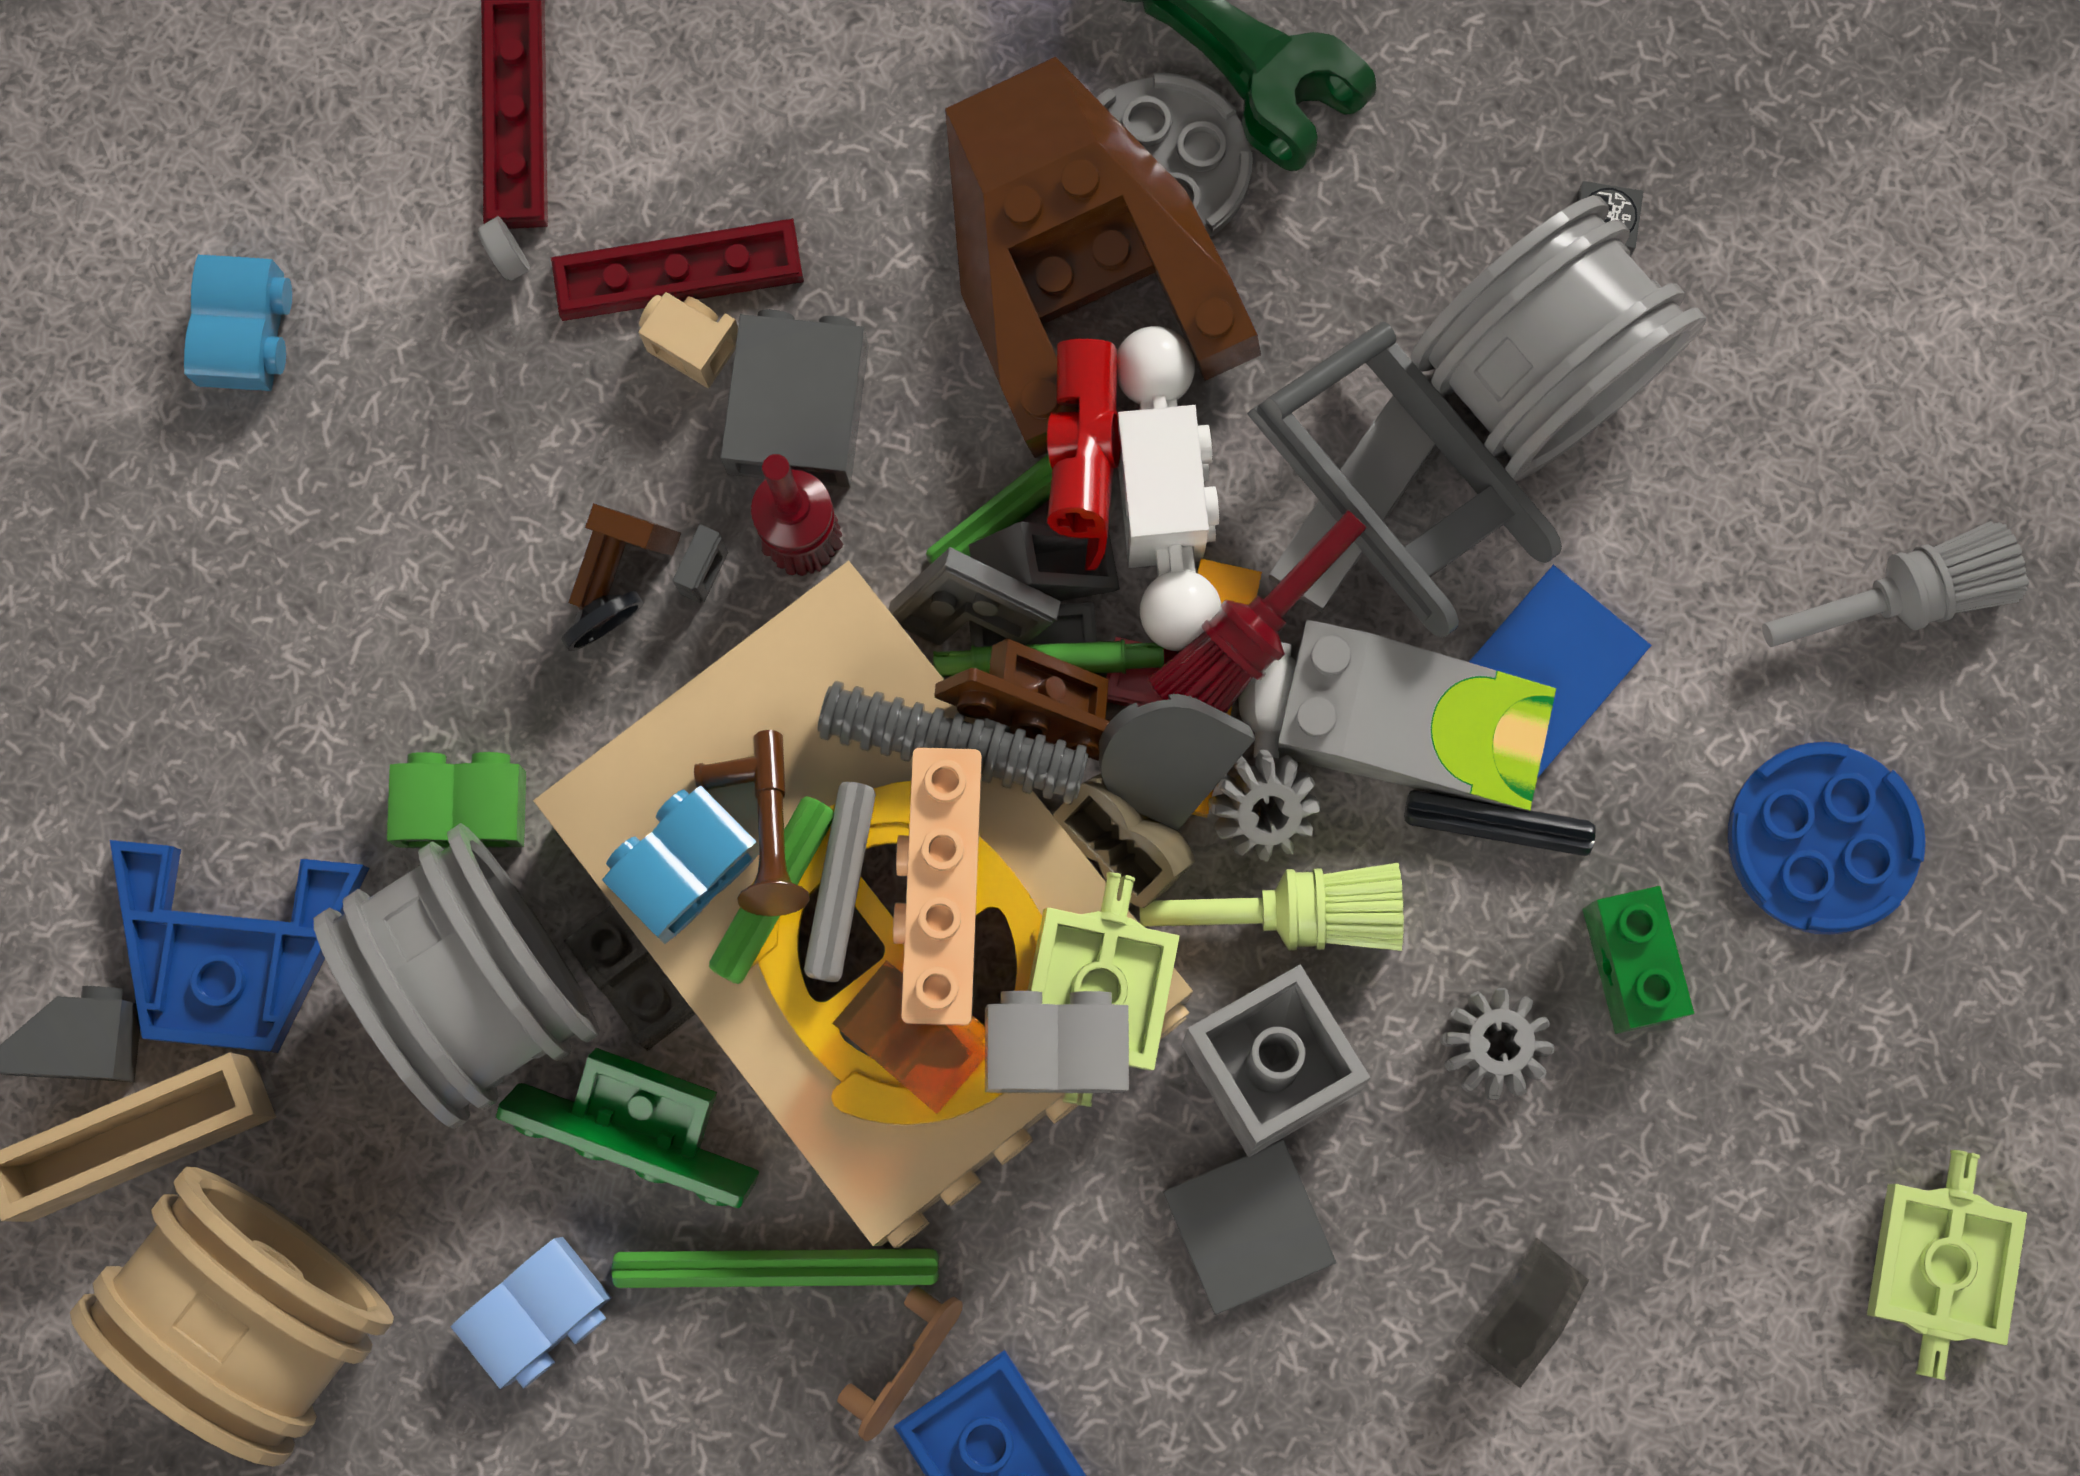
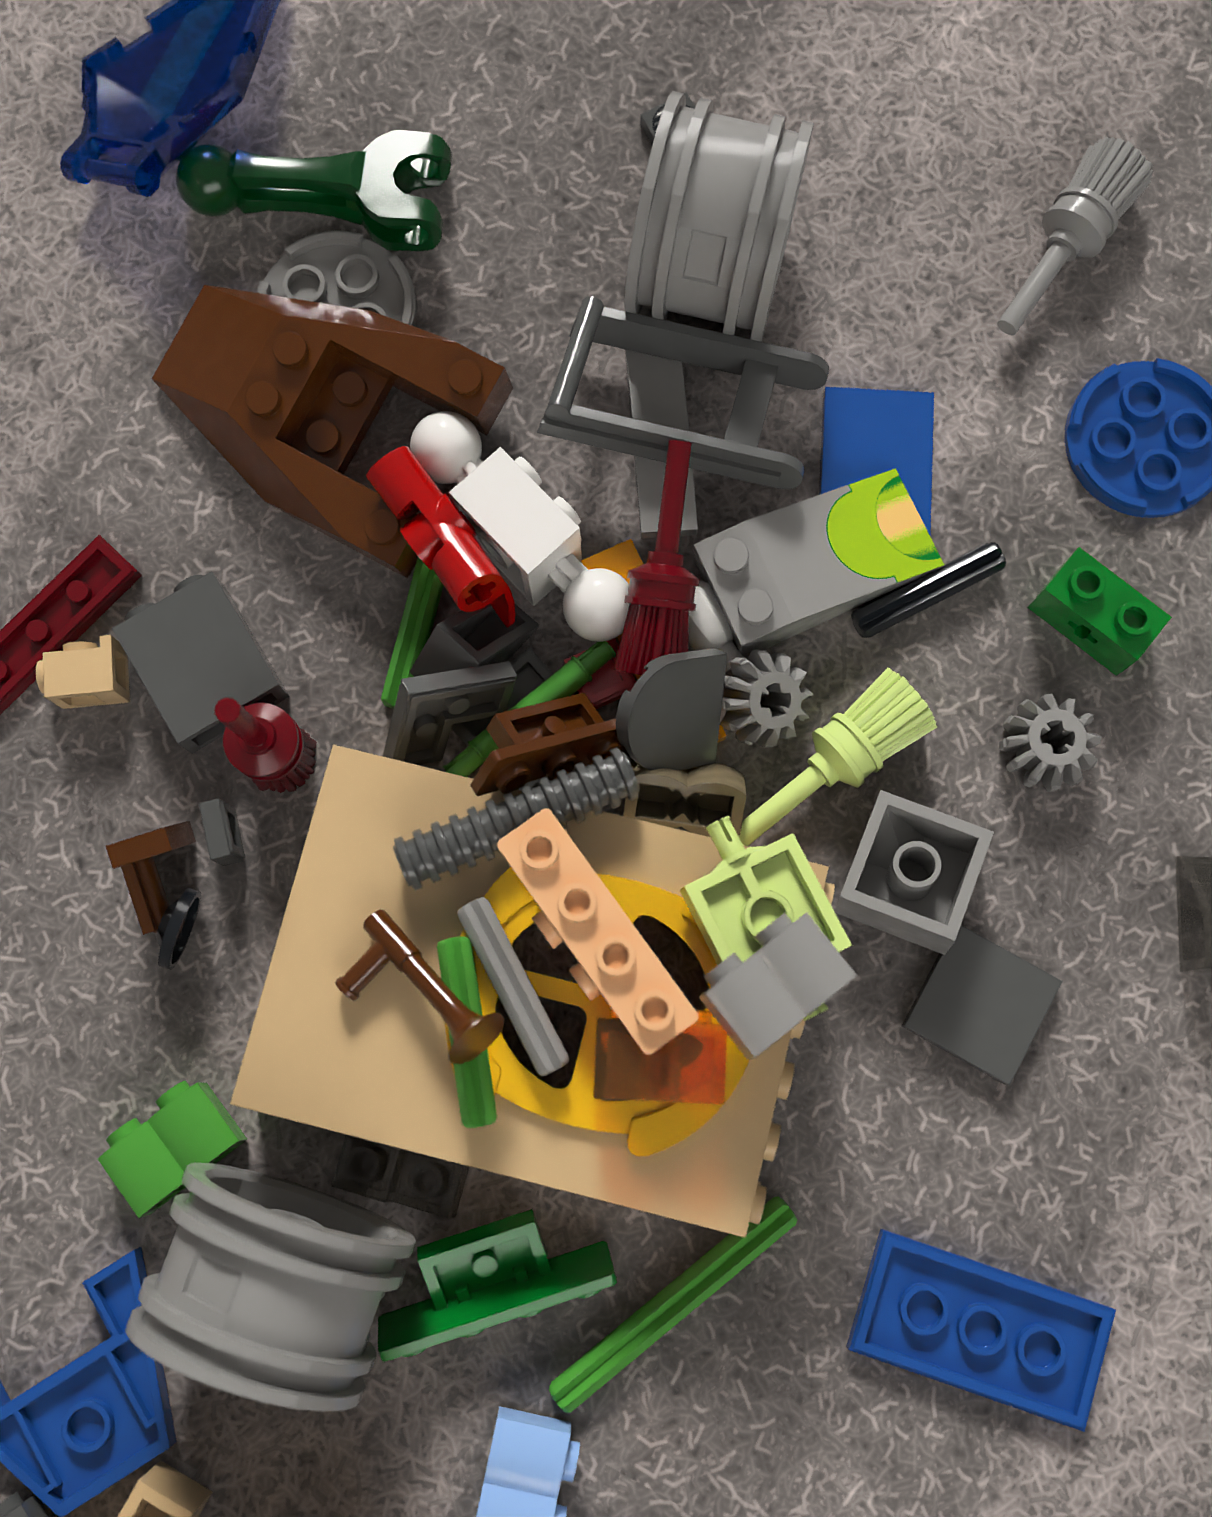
camera: 40 degrees left, 0 degrees up
dark azure brick [602,786,759,944] -> none
medium nougat piece [837,1286,963,1441] -> none

